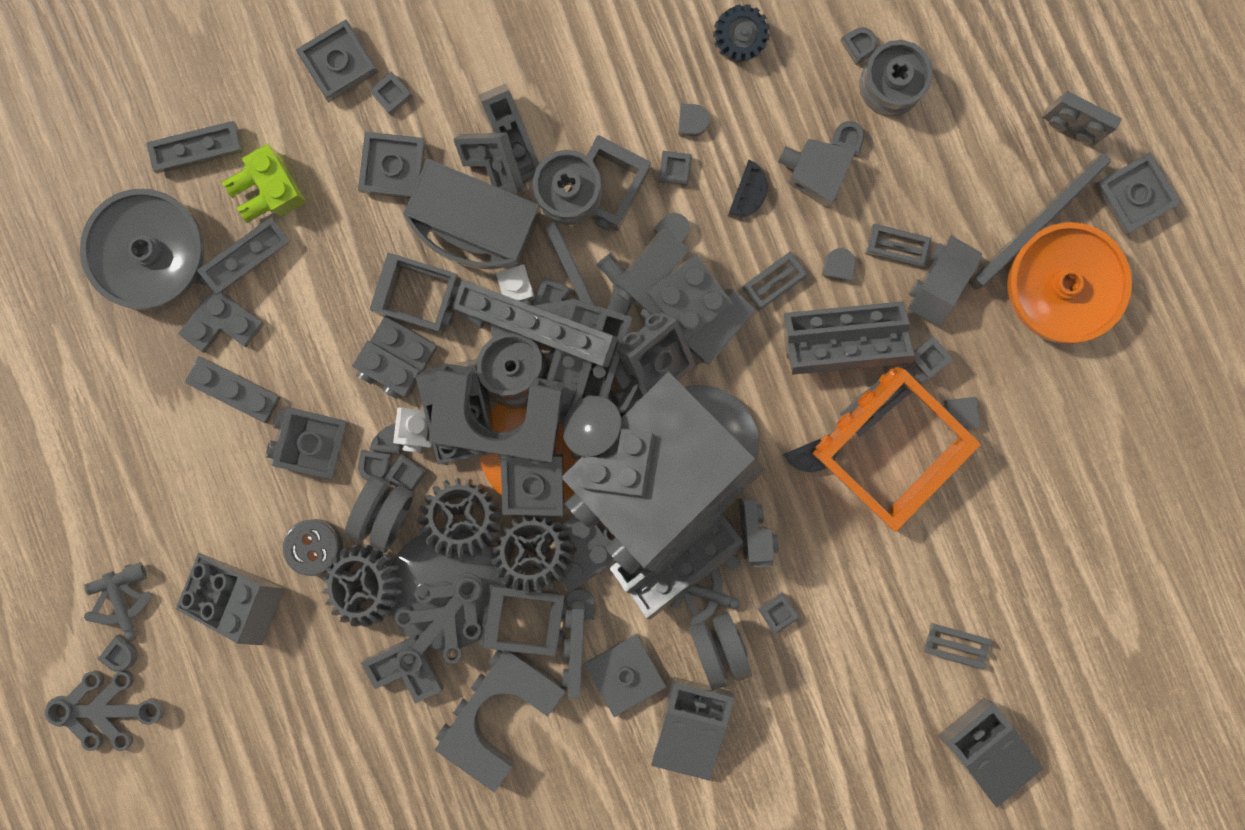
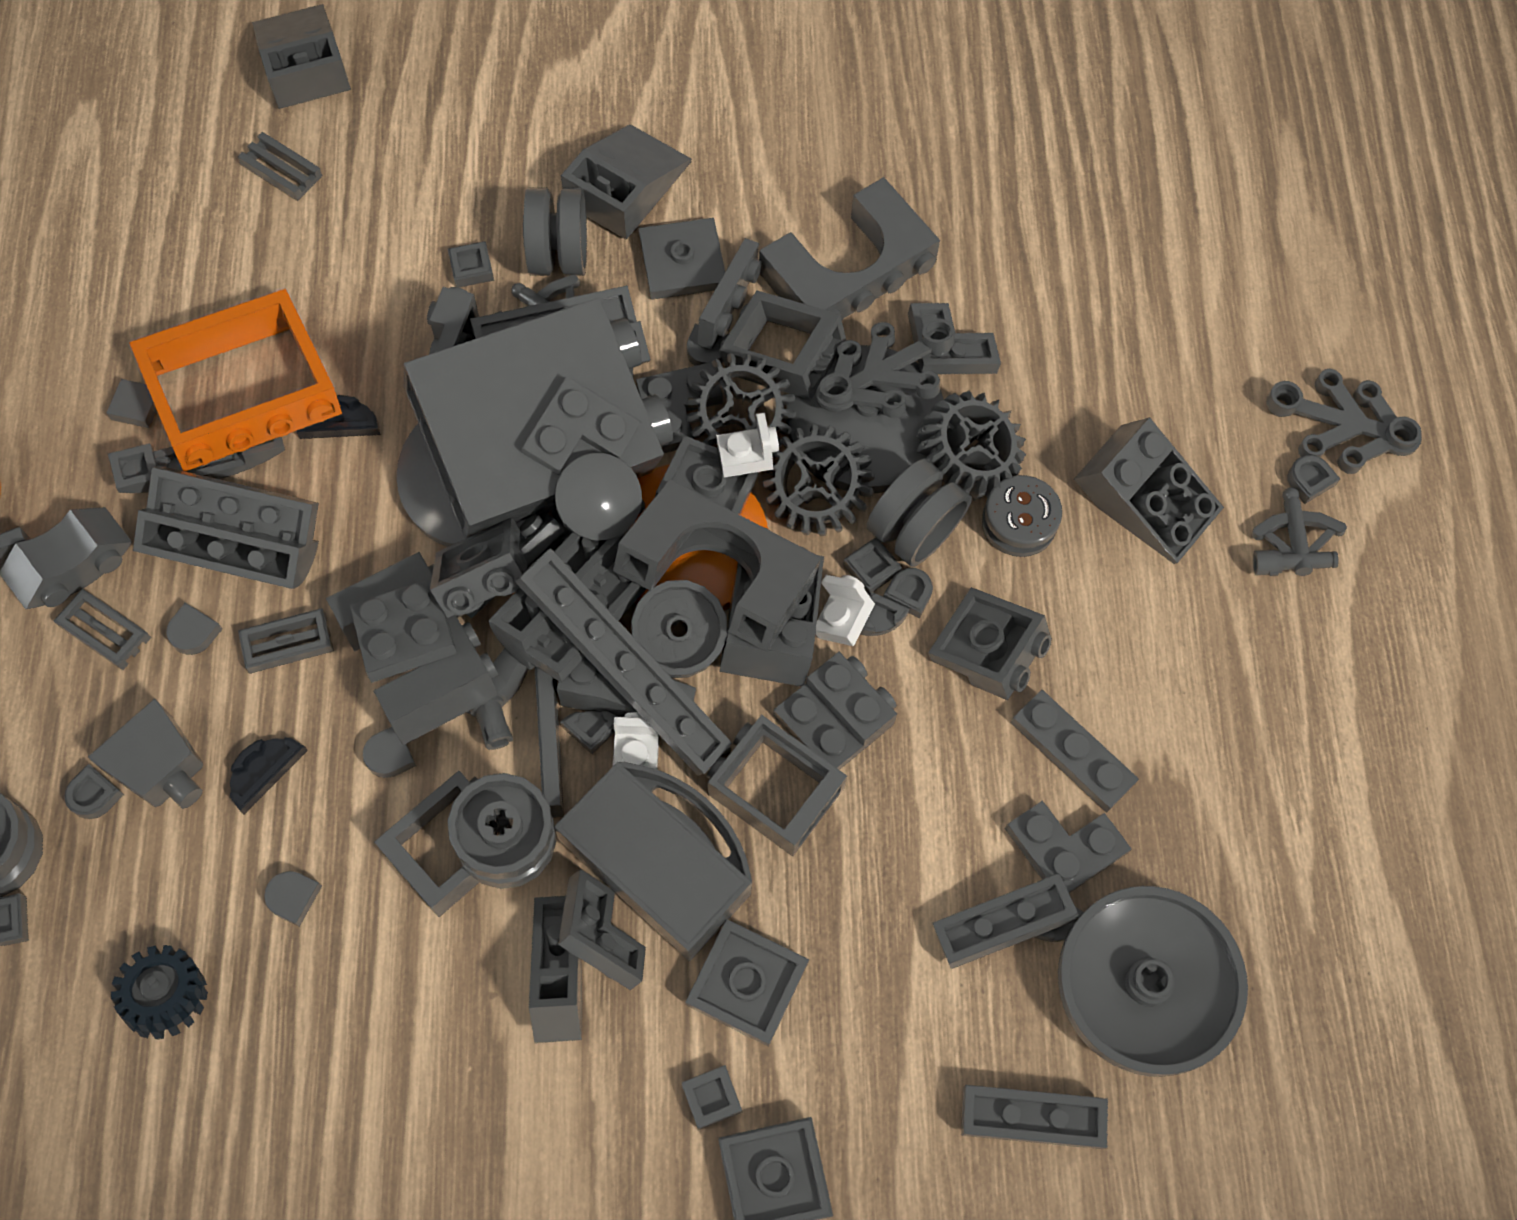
camera: 165 degrees left, 20 degrees down
lime brick [222,144,307,224] -> none
dark grey tile [659,151,692,186] -> none
none -> white bracket [716,413,779,478]

